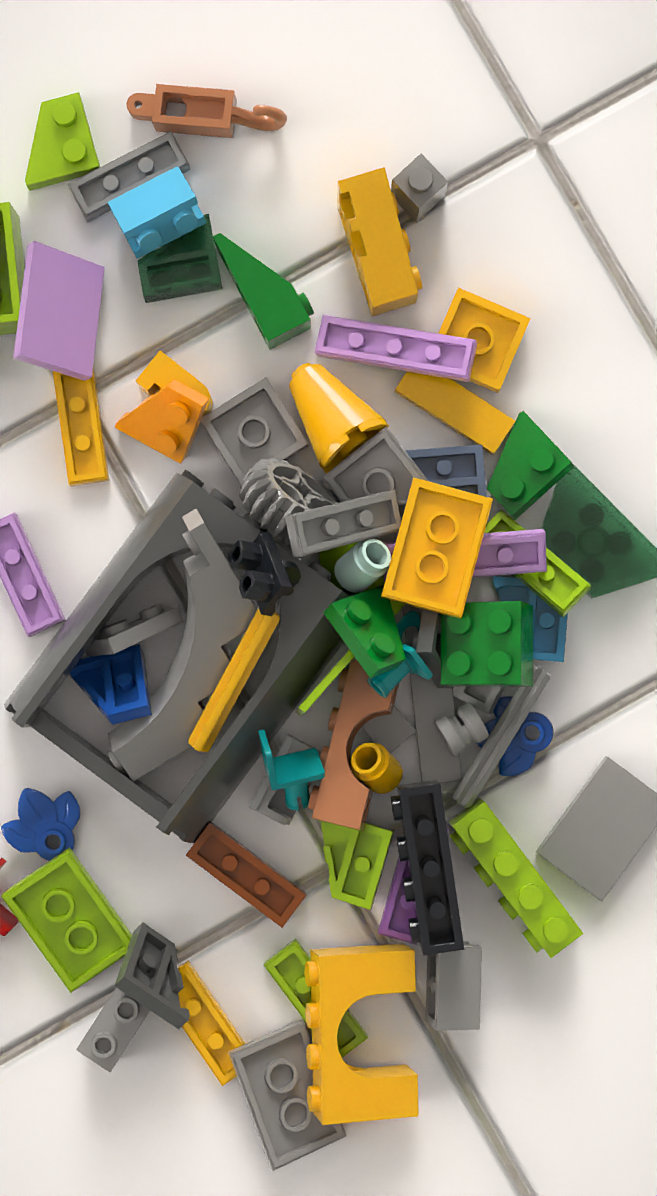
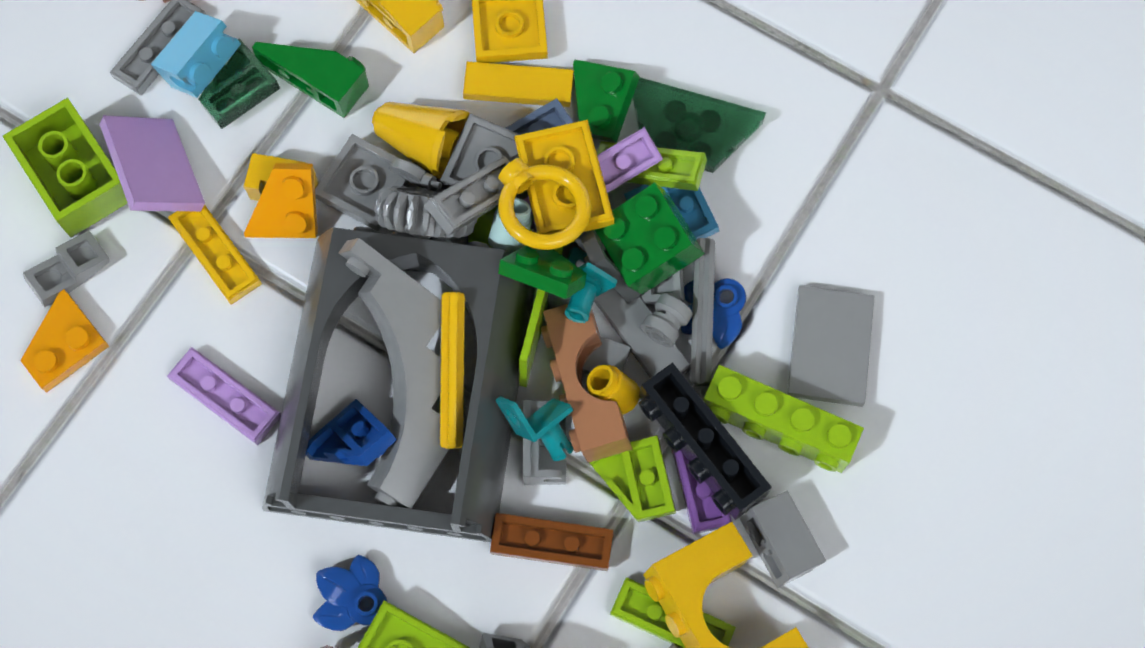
camera: 25 degrees left, 15 degrees down
lime wing [25,92,100,191] -> none
light grey wing [86,604,184,657] -> none
black hips [228,531,301,616] -> none
lavender tile [314,315,478,382] -> none
none -> light grey piece [389,159,442,190]
none -> yellow piece [498,158,591,250]

